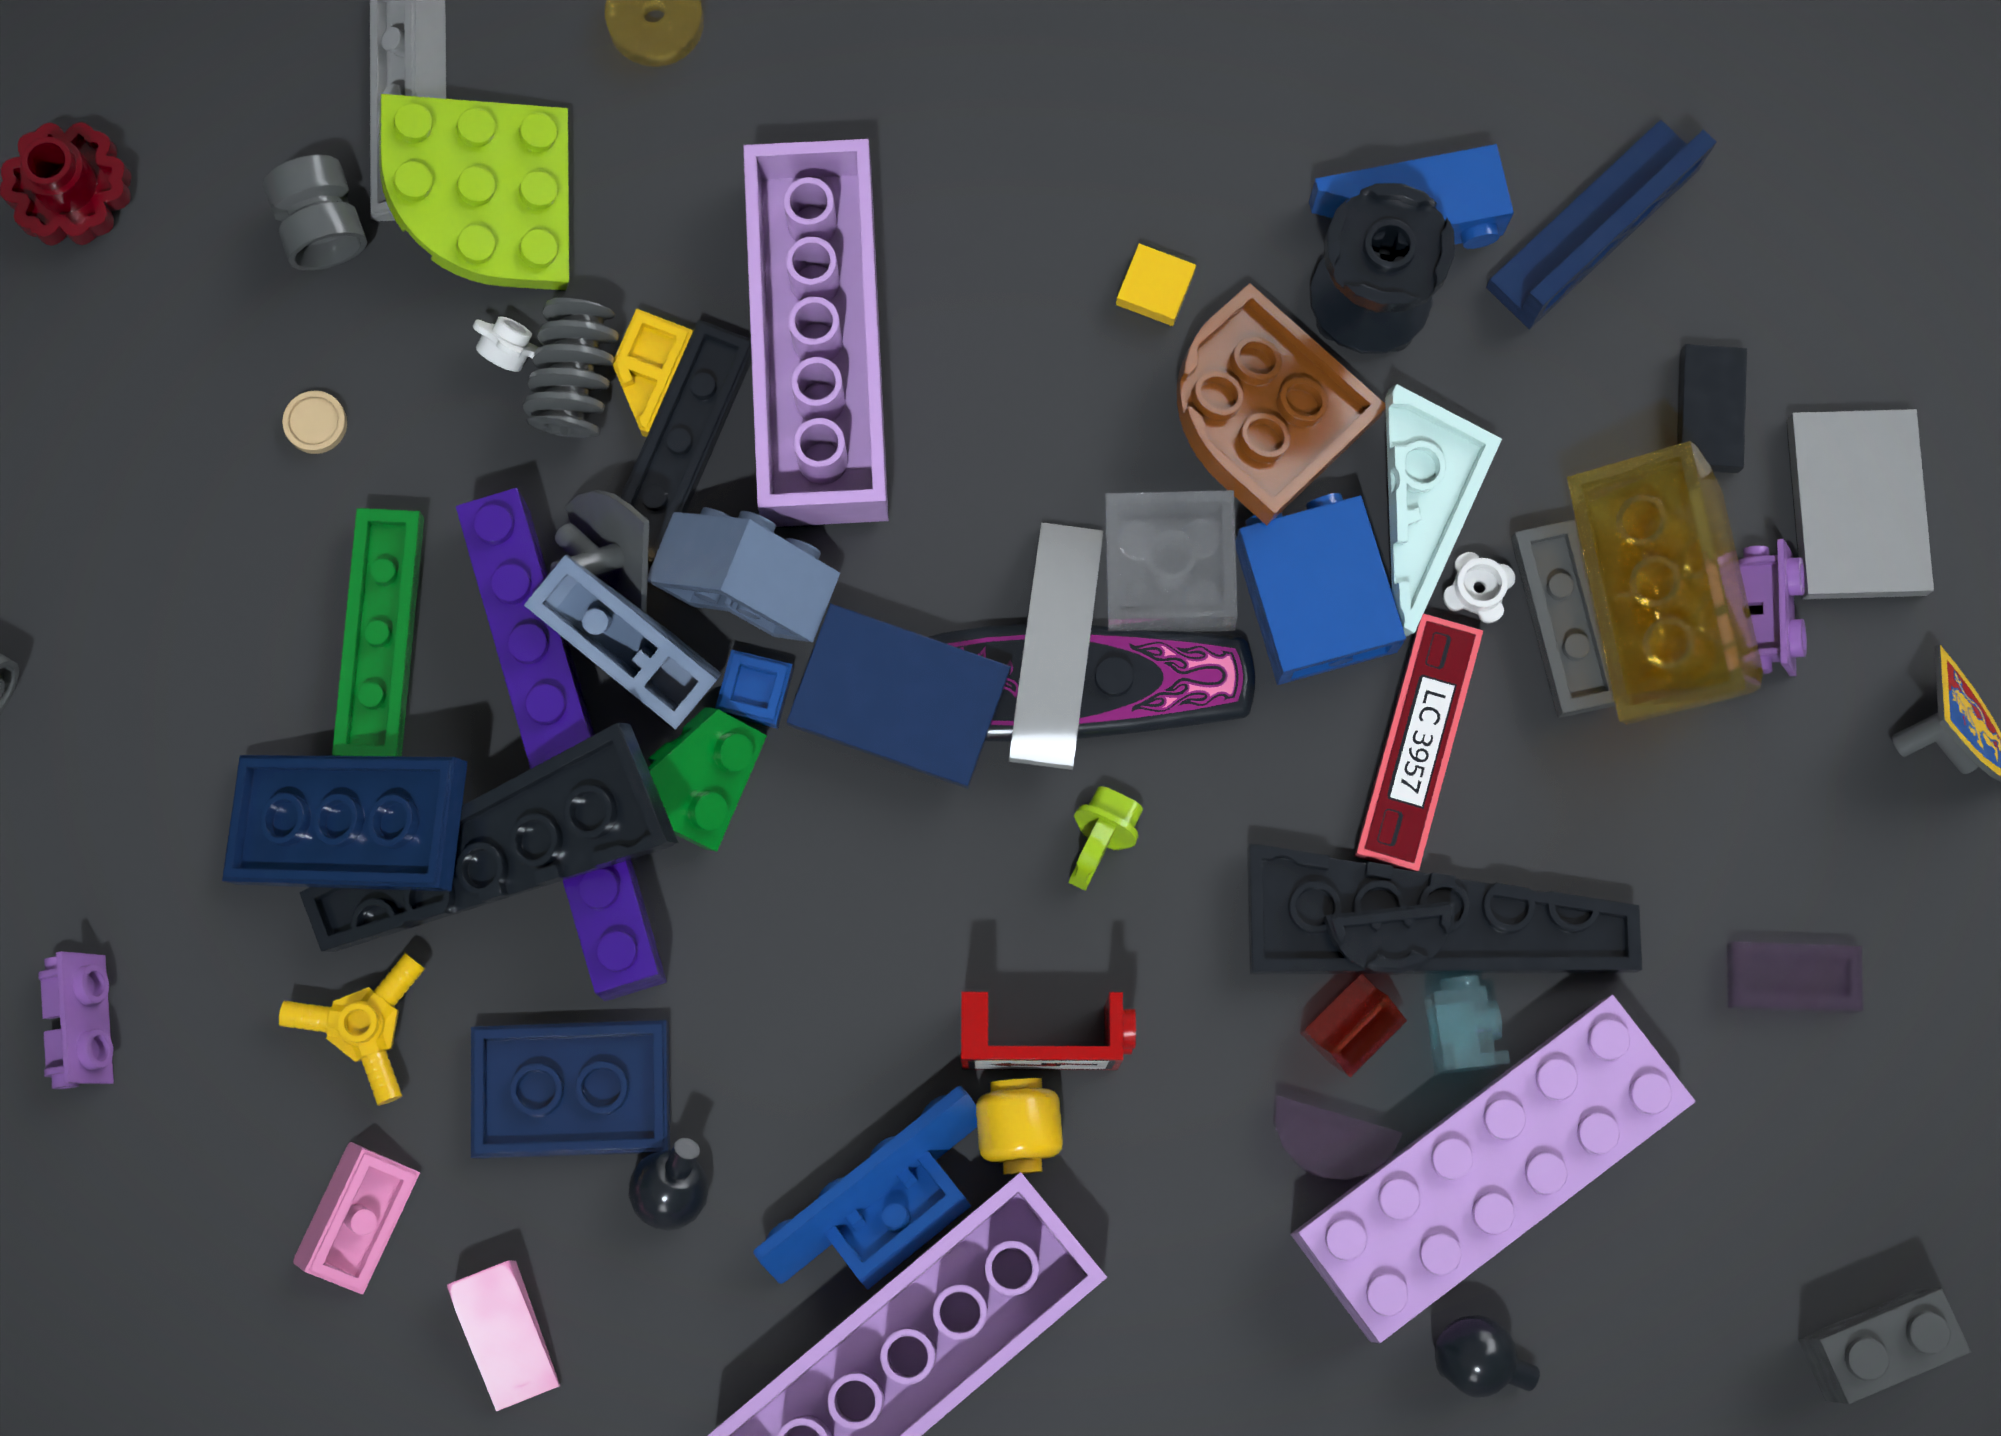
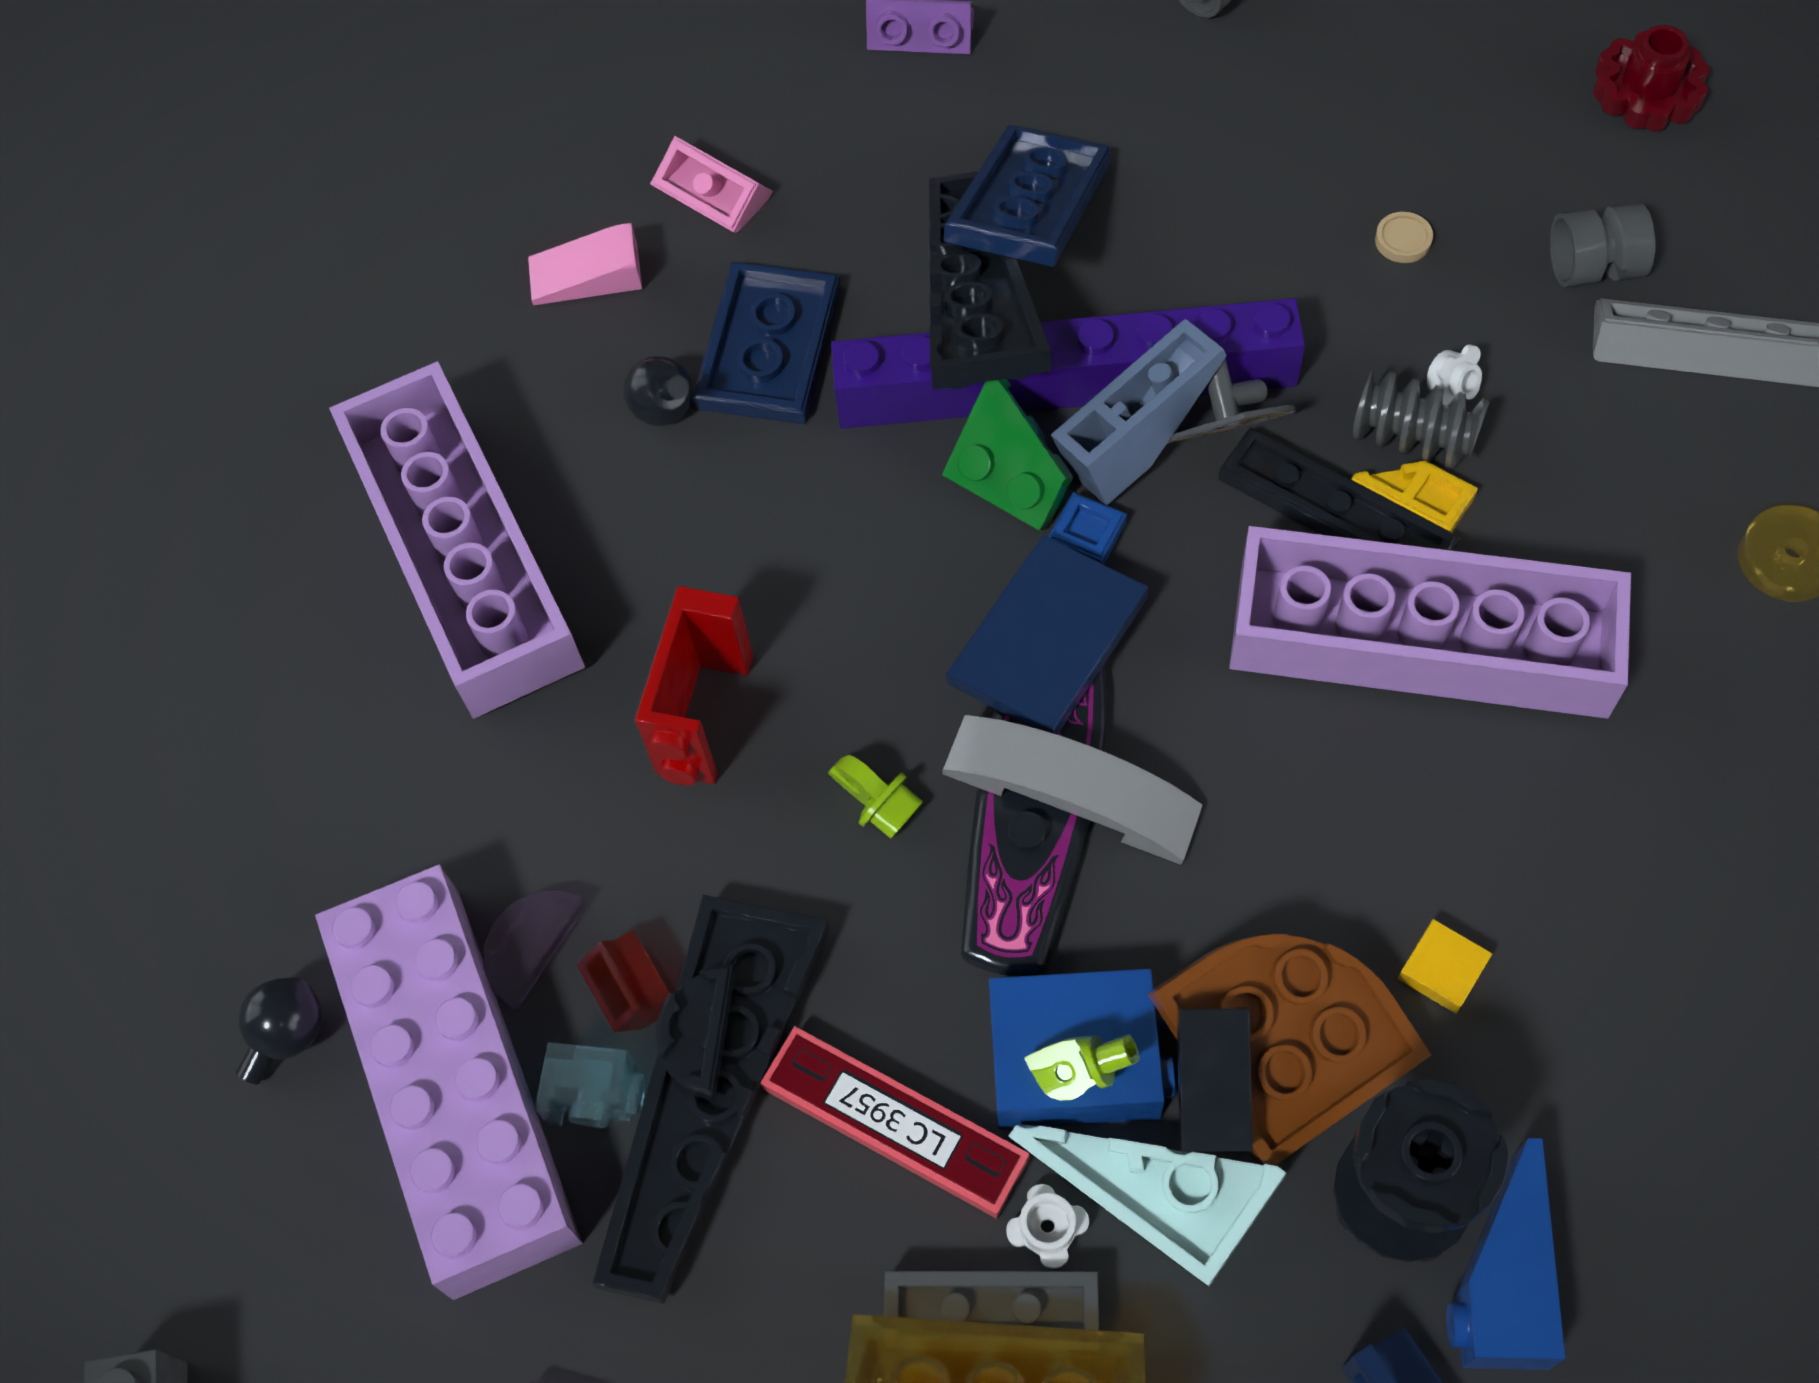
camera: 110 degrees right, 15 degrees down
yellow piece [279,953,425,1106] -> none
green plate [332,508,424,757] -> none
lime plate [379,94,569,290] -> none
sand blue brick [647,507,840,642] -> none
blue bracket [753,1086,977,1290] -> none
yellow head [976,1078,1063,1175] -> none
clear brick [1105,490,1238,632] -> none
none -> lime piece [1024,1034,1140,1101]
none -> black tile [1177,1007,1253,1152]

